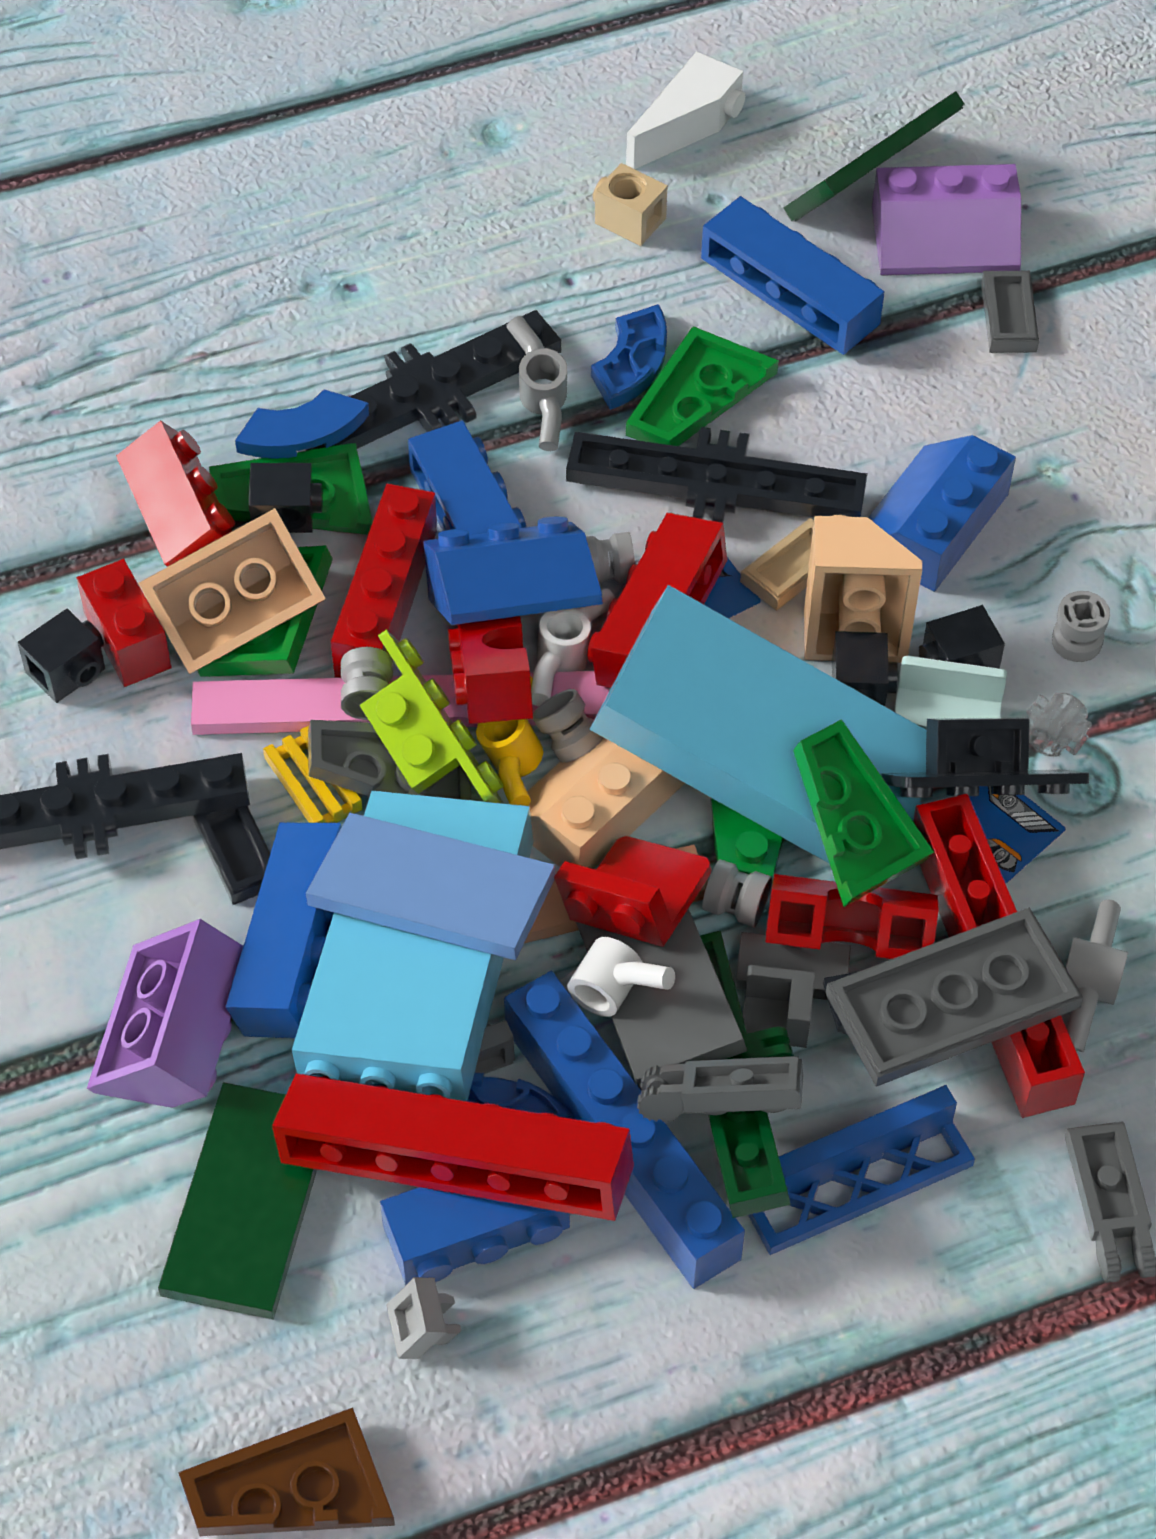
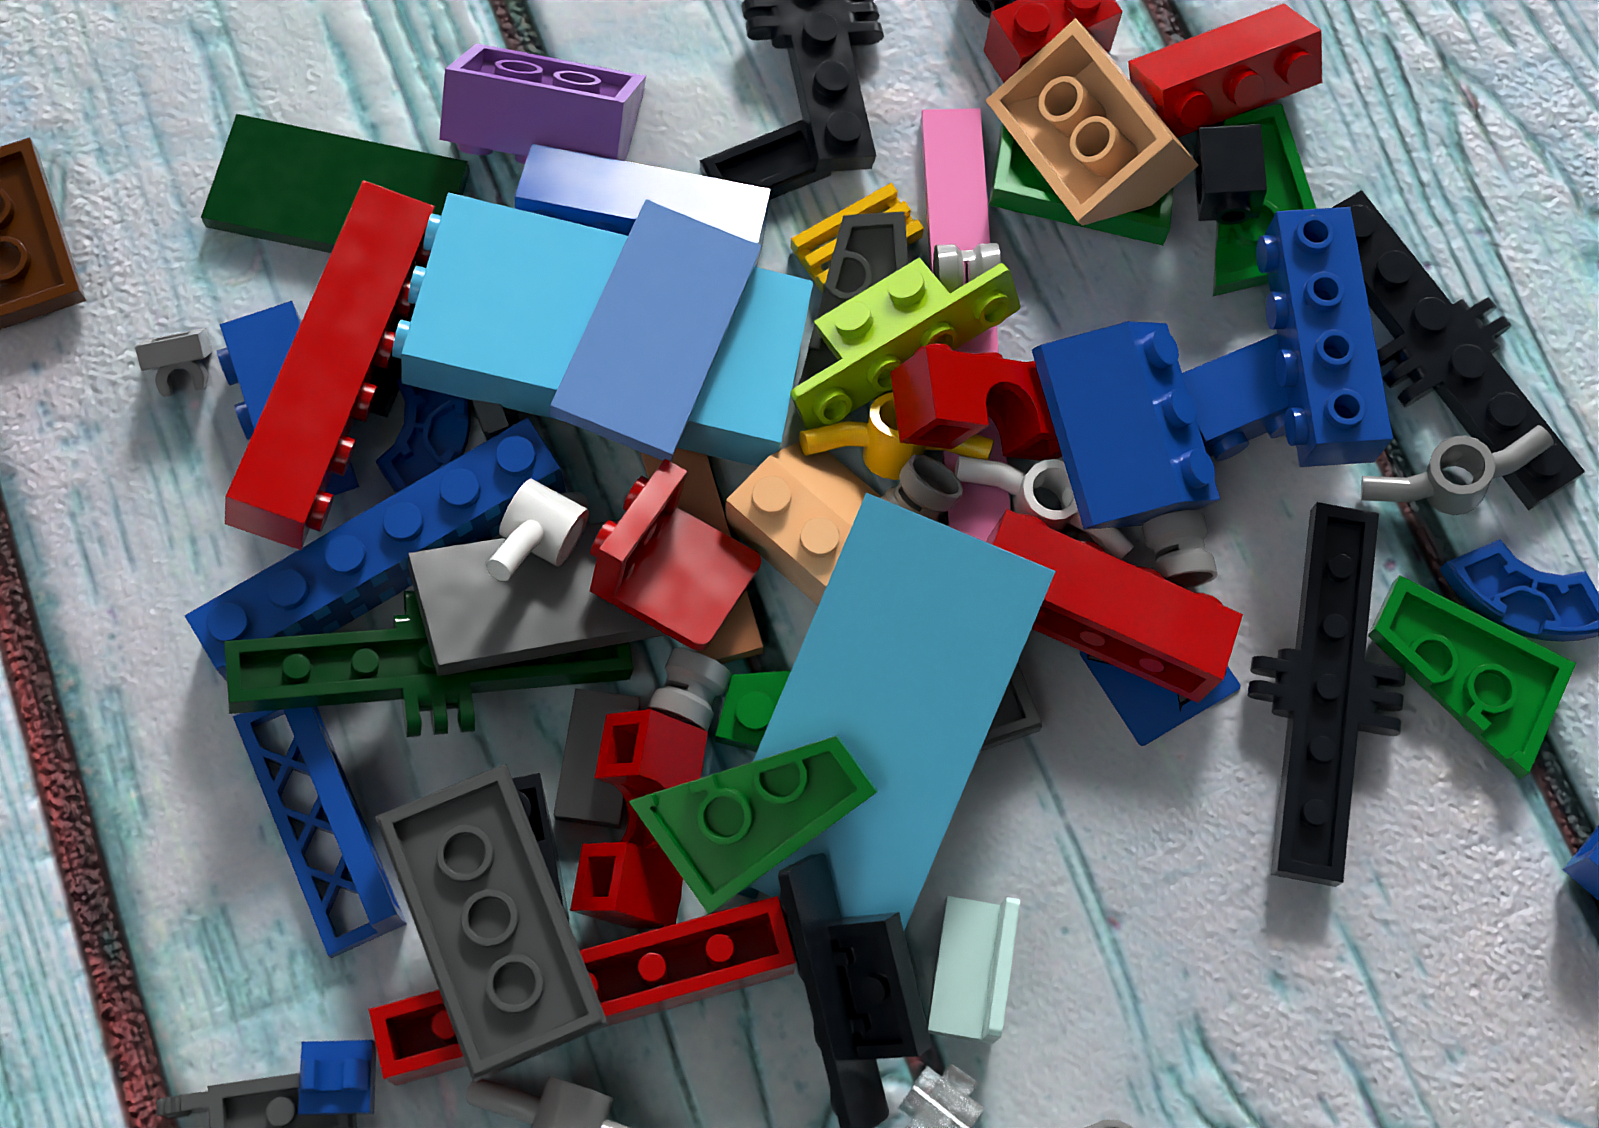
camera: 85 degrees right, 15 degrees up
blue tile [235,389,369,458] -> none
red brick [331,483,437,678] -> none
dark grey hinge [637,1056,803,1122] -> none
tan tile [740,518,814,611] -> none
dark grey panel [743,965,815,1048] -> none
light nougat slope [804,515,922,663] -> none
black brick [832,631,898,706] -> none
blue slope [868,435,1016,592] -> none
black brick [919,605,1005,669] -> none
blue sticker [969,786,1066,884] -> none
none -> blue tile [298,1040,377,1116]
none -> blue brick [1256,207,1393,467]

